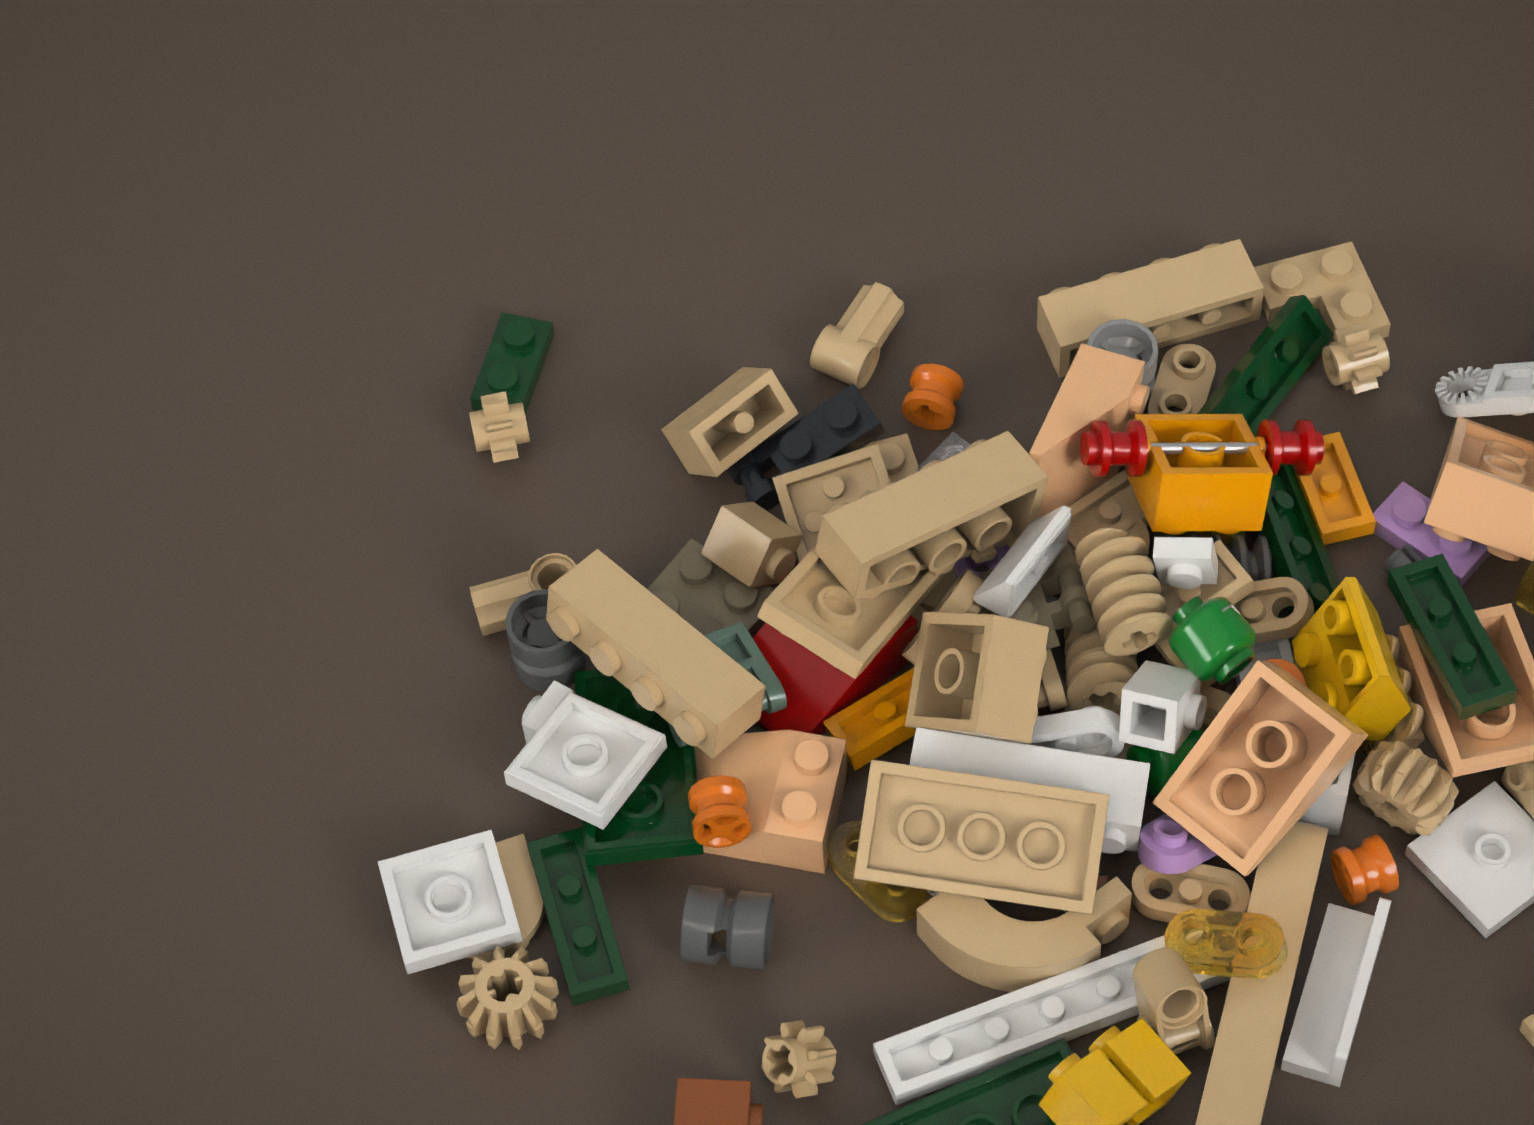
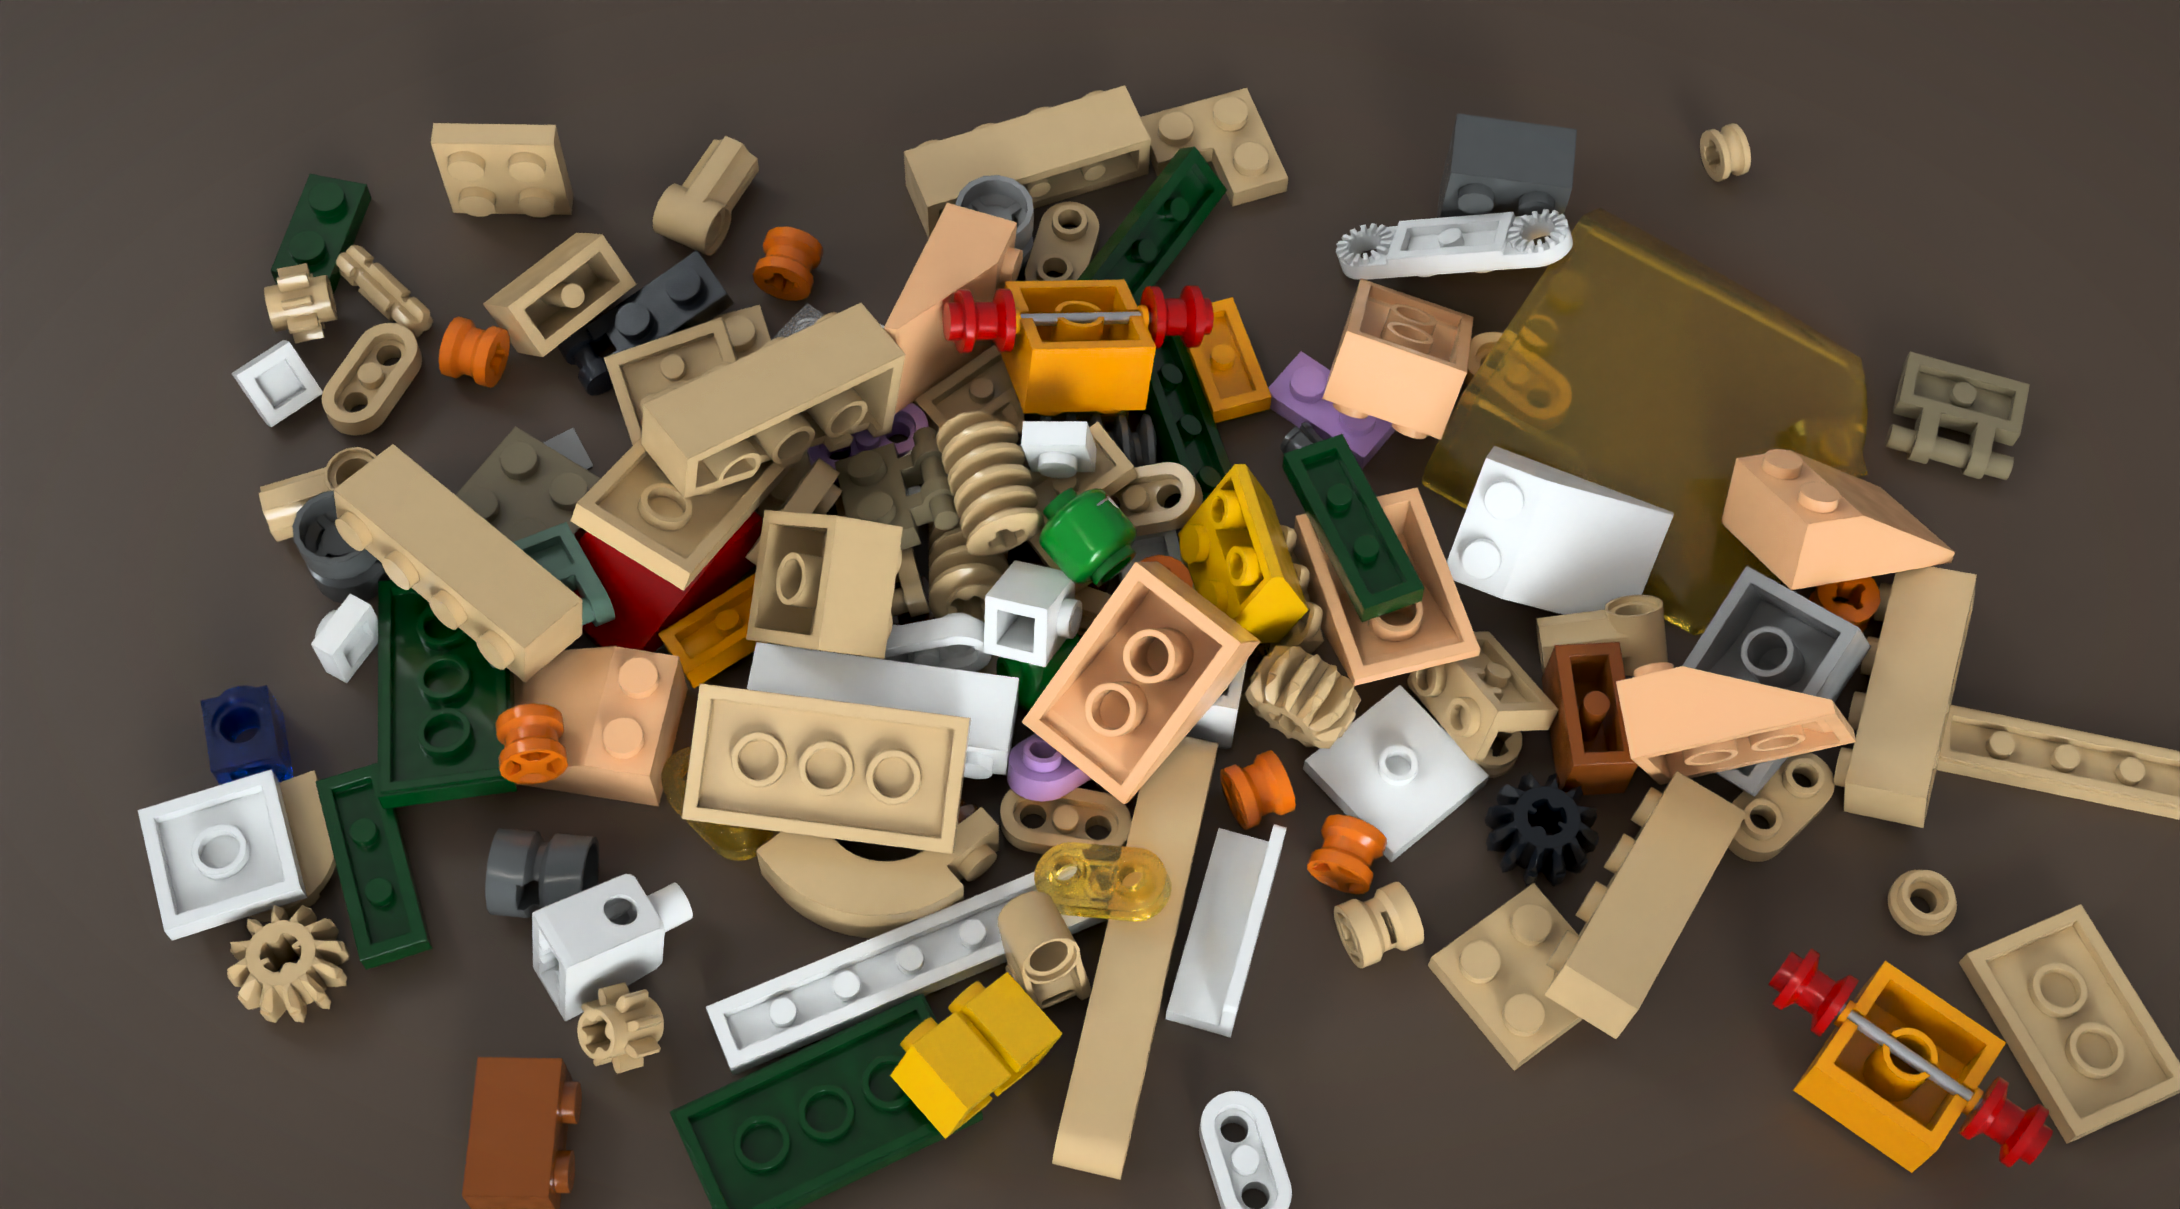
camera: 10 degrees left, 5 degrees up
white plate [504,691,667,830] -> none
tan brick [701,502,802,588] -> none
white slope [973,505,1072,617] -> none
tan gear [1322,323,1390,395] -> none
none -> clear blue brick [201,685,293,785]
none -> white plate [231,340,323,427]
none -> tan plate [322,323,422,436]
none -> tan axle [336,245,433,338]
none -> tan plate [431,123,574,218]
none -> orange wheel [439,316,510,388]
none -> white torso [532,874,693,1022]
none -> orange wheel [1307,814,1387,894]
none -> tan wheel [1334,882,1424,968]

